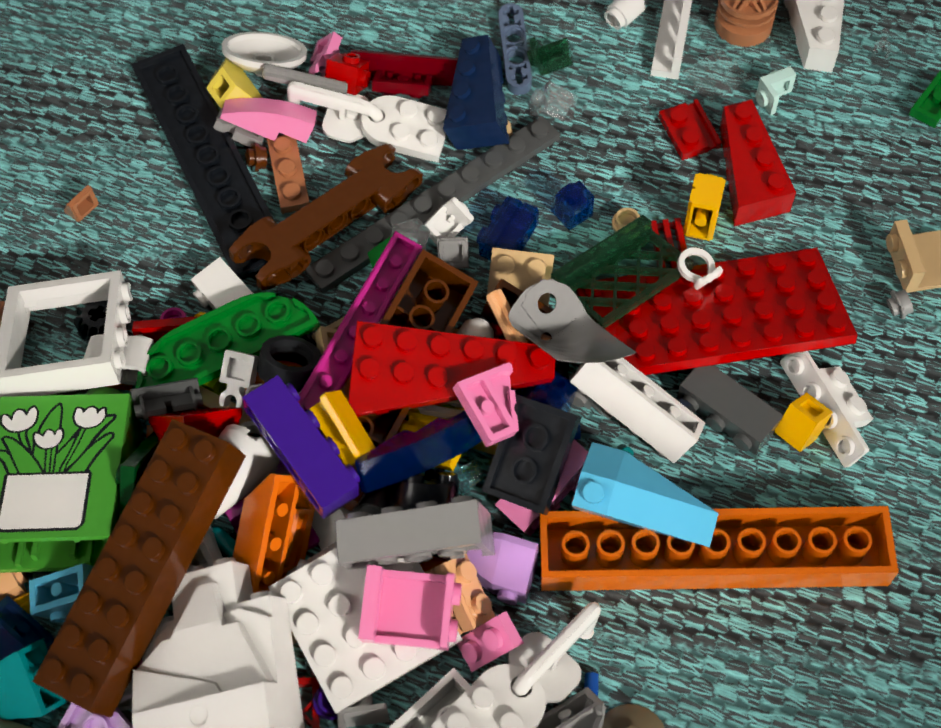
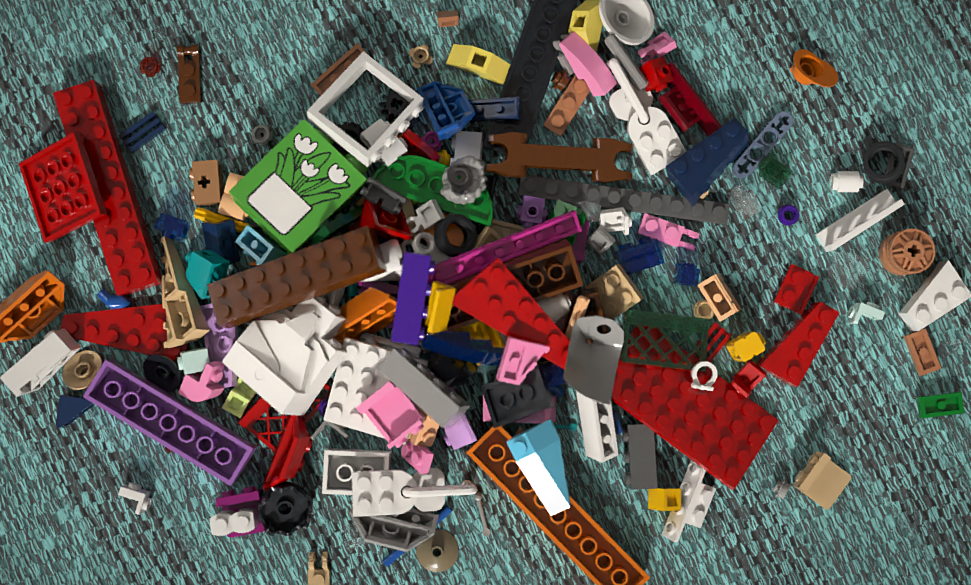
camera: 40 degrees right, 25 degrees up
none -> tan plate [409,45,433,68]
none -> blue wedge [417,81,475,141]
none -> light grey hair [440,156,487,205]
none -> light yellow slope [446,44,510,85]
none -> dark blue tile [469,97,521,122]
none -> light grey hinge [474,493,491,537]
none -> medium lavender brick [516,195,547,228]
none -> bright pink hinge [637,213,700,251]
none -> light nougat brick [698,273,741,321]
none -> red bracket [731,359,767,397]
none -> dark purple plate [777,204,799,226]
none -> nougat plate [903,329,941,376]

